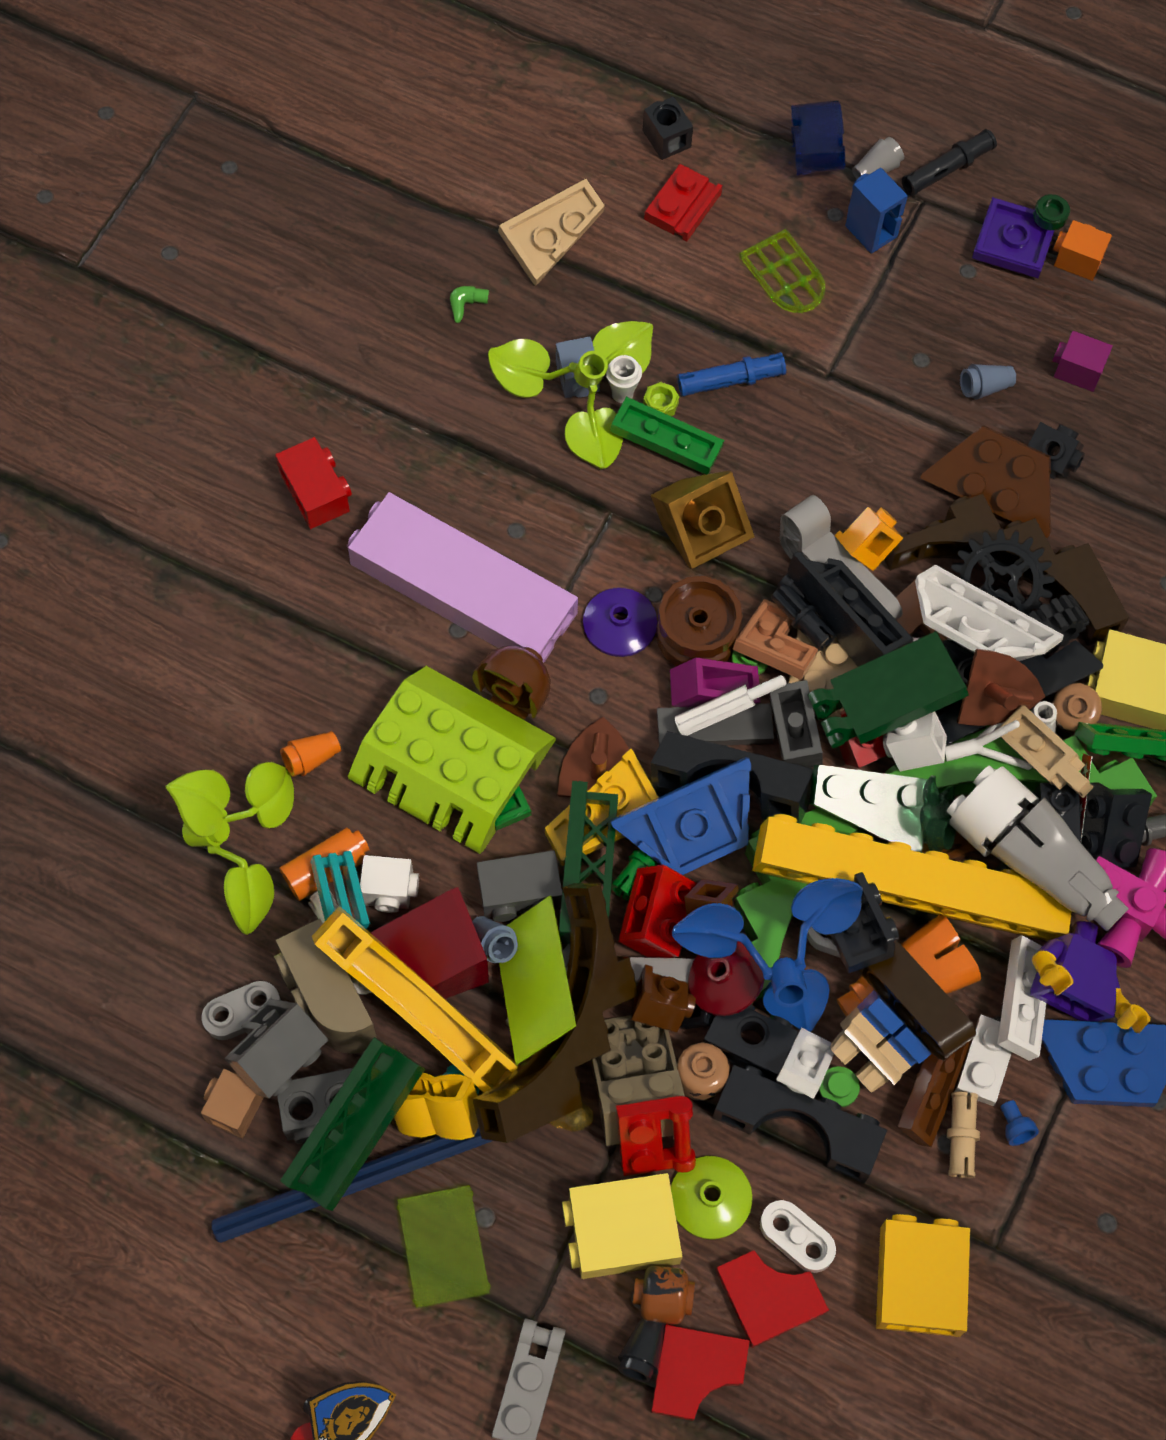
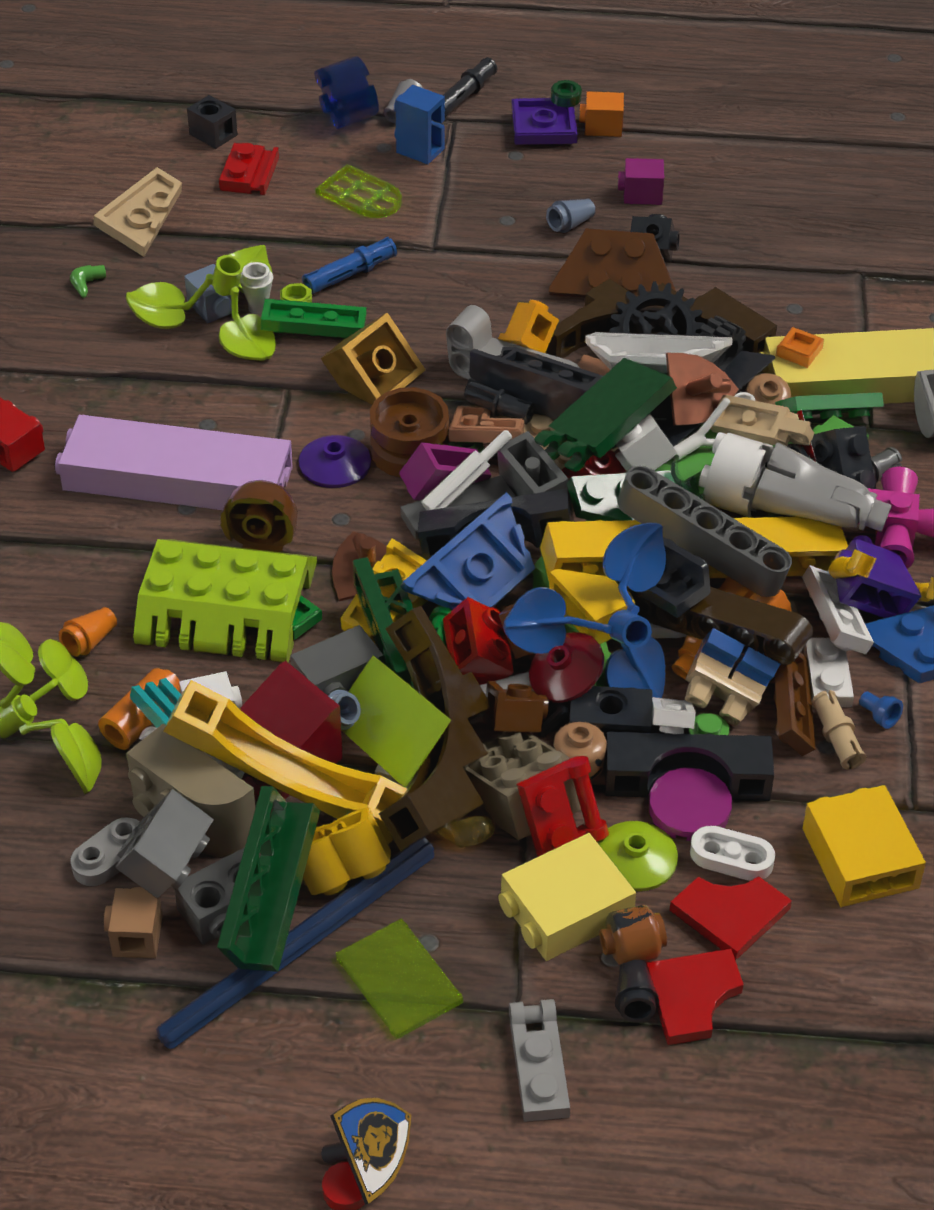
camera: 20 degrees left, 20 degrees down
none -> yellow slope [549,569,635,644]
none -> dark grey beam [617,466,792,597]
none -> magenta tile [649,768,732,841]
none -> orange tile [776,327,824,368]

